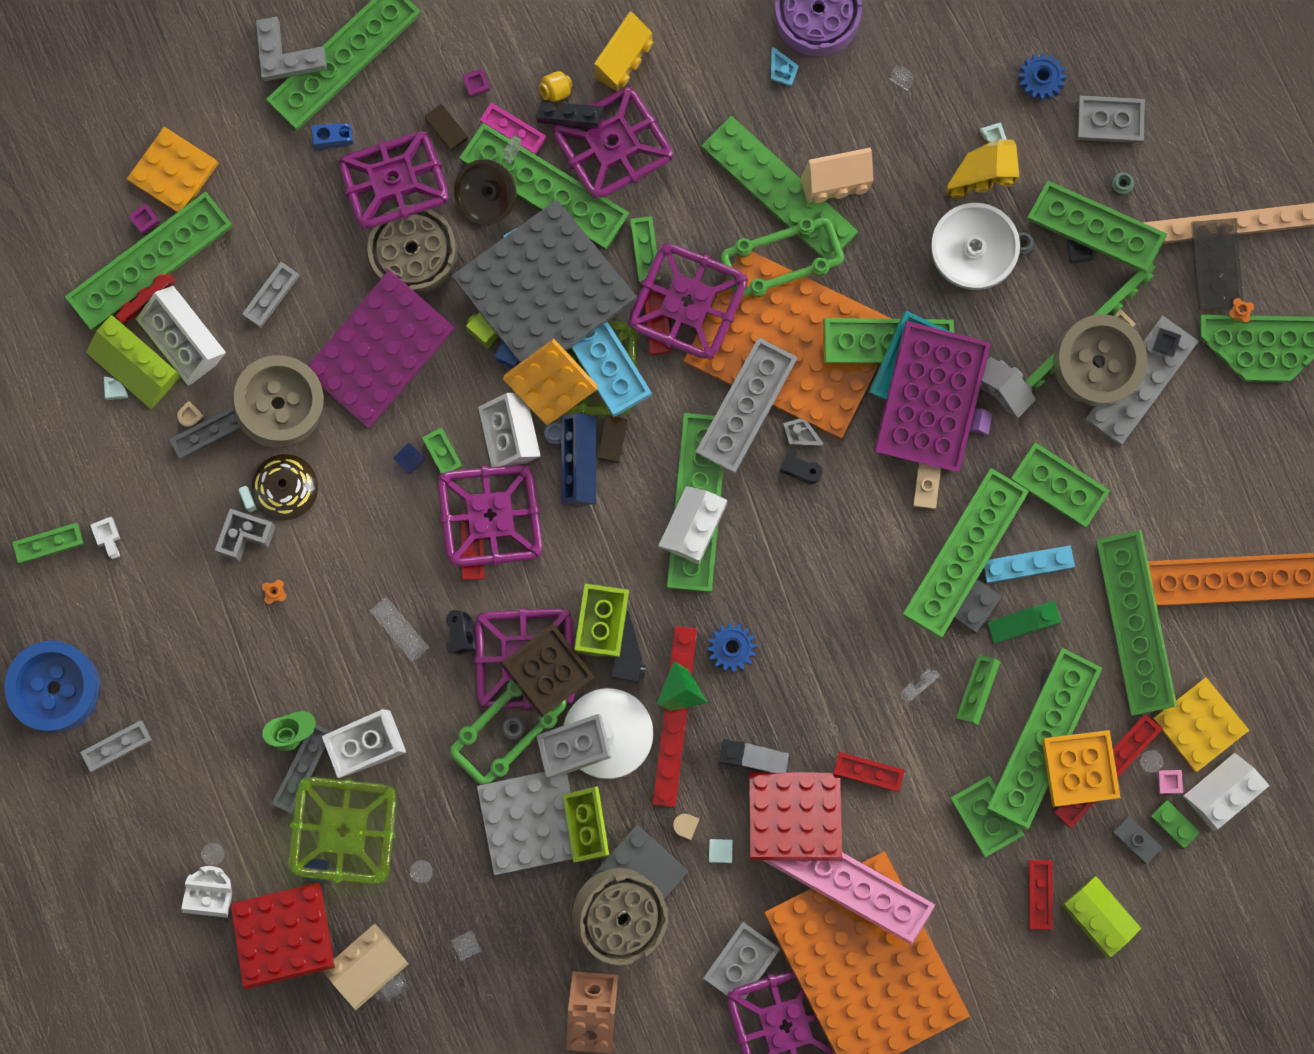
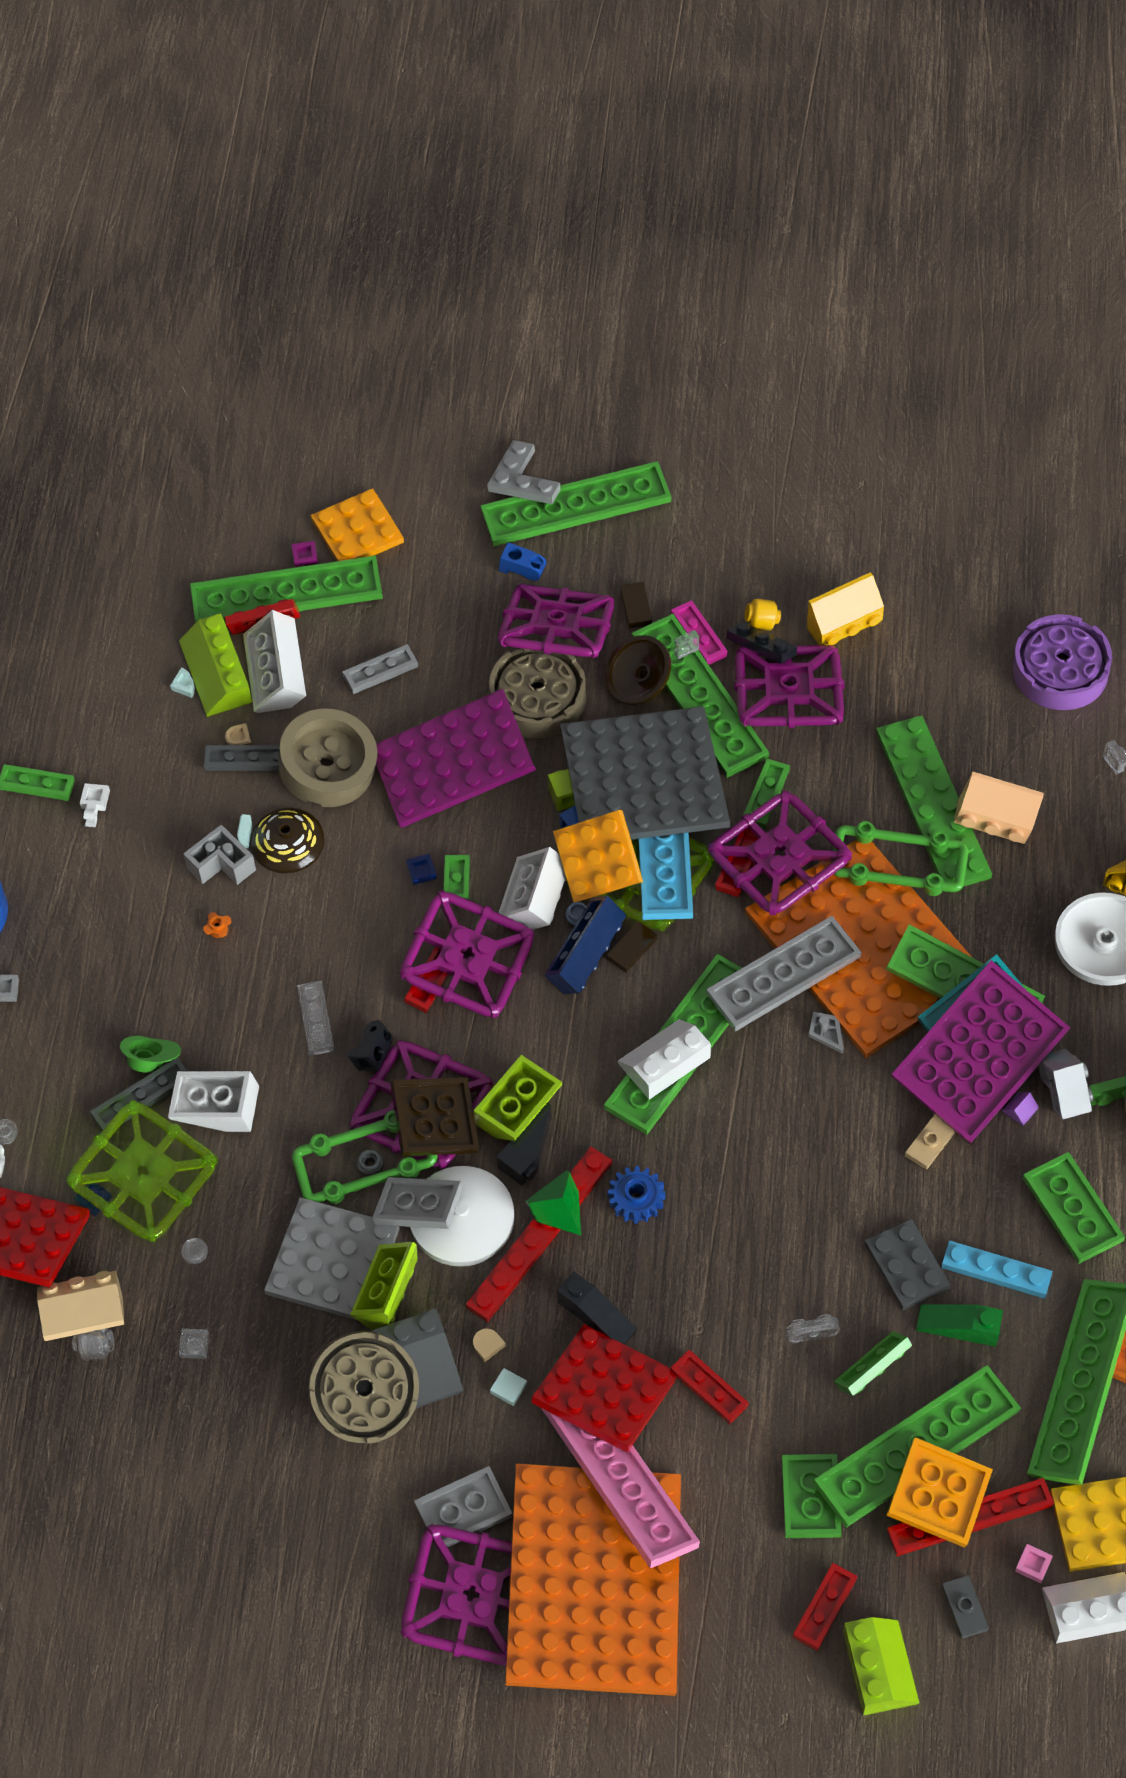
camera: 30 degrees right, 20 degrees down
magenta plate [462,68,490,98] -> none
nougat bracket [566,971,618,1054] -> none
medium azure piece [771,47,799,87] -> none
black leg [779,448,823,484] -> none
bright green plate [902,468,1029,639] -> none
clear plate [1140,750,1163,773] -> none
bright green plate [1150,800,1200,849] -> none

